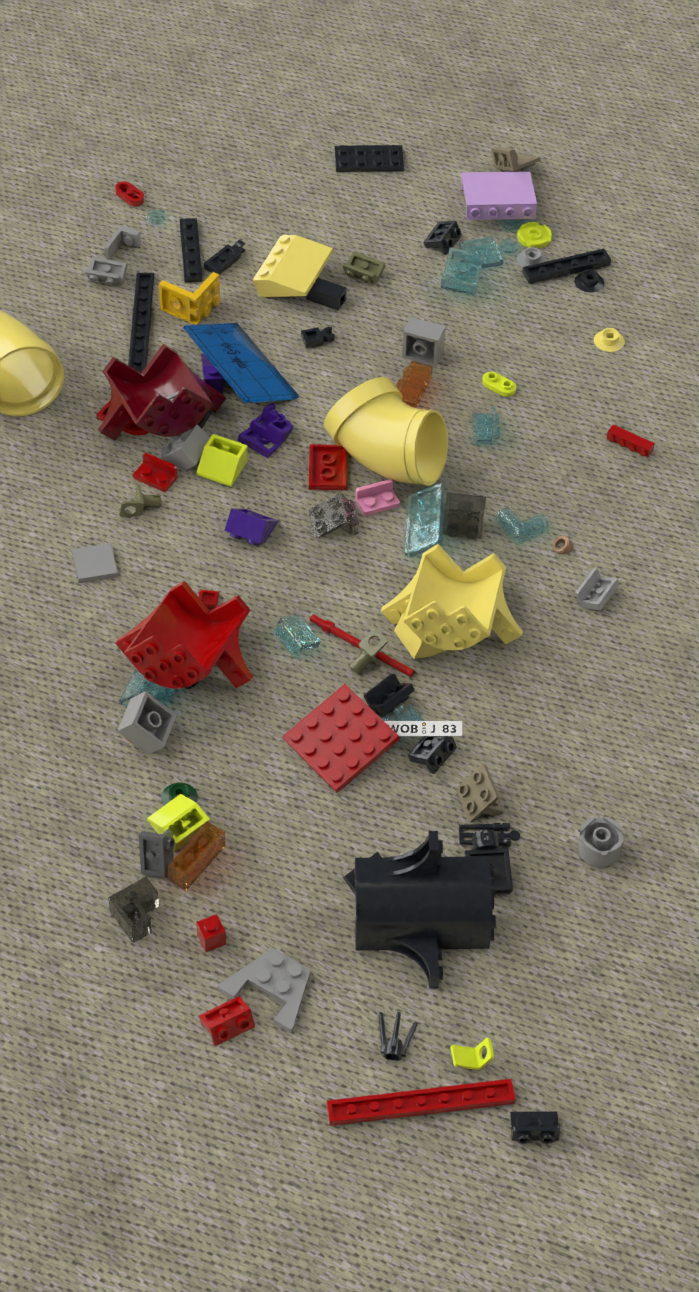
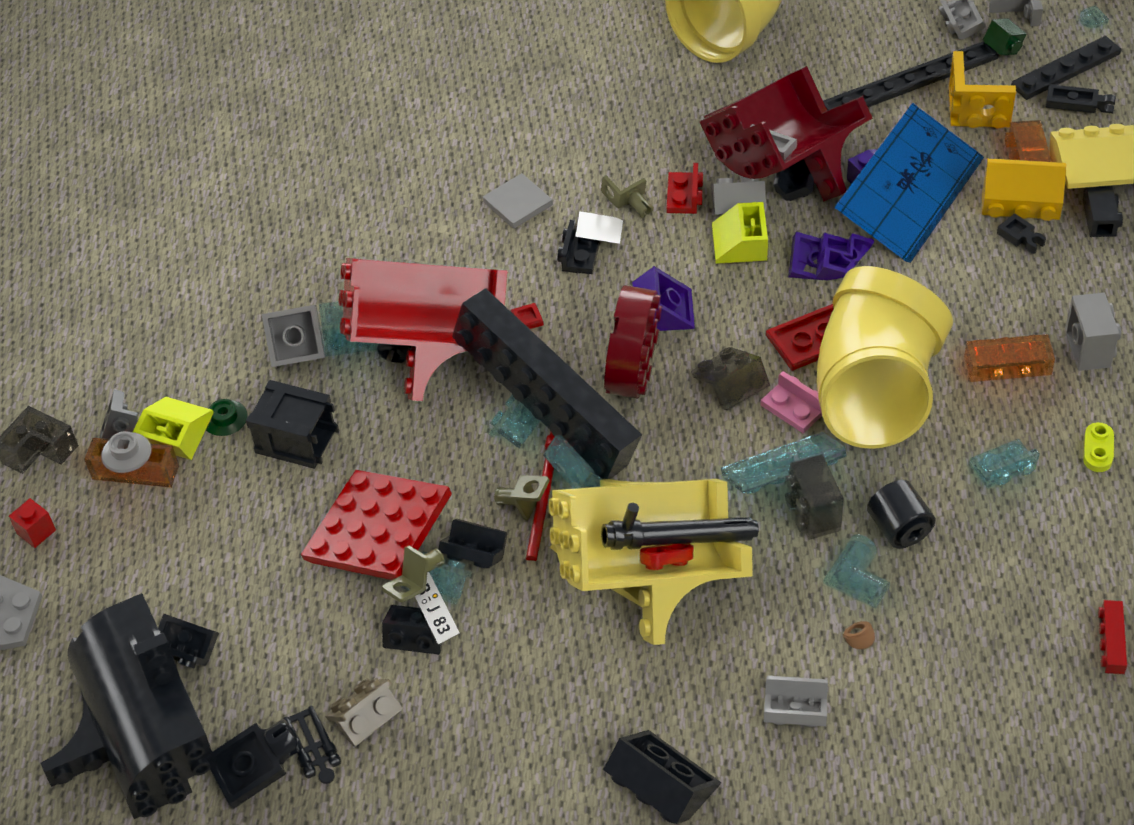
camera: 70 degrees right, 0 degrees up
none -> light grey piece [101,431,151,473]
none -> black container [246,380,339,469]
none -> olive bracket [382,546,444,603]
none -> black brick [452,288,642,480]
none -> clear light blue bracket [543,435,602,489]
none -> black bracket [557,219,600,274]
none -> white sticker [575,212,623,244]
none -> black cylinder [601,503,759,550]
none -> black slope [603,730,722,824]
none -> dark red brick [604,285,662,399]
none -> red plate [640,544,694,570]
none -> black piece [867,479,936,549]
none -> yellow slope [982,159,1066,221]
none -> dark green brick [983,18,1027,56]
none -> clear orange brick [1005,120,1052,162]

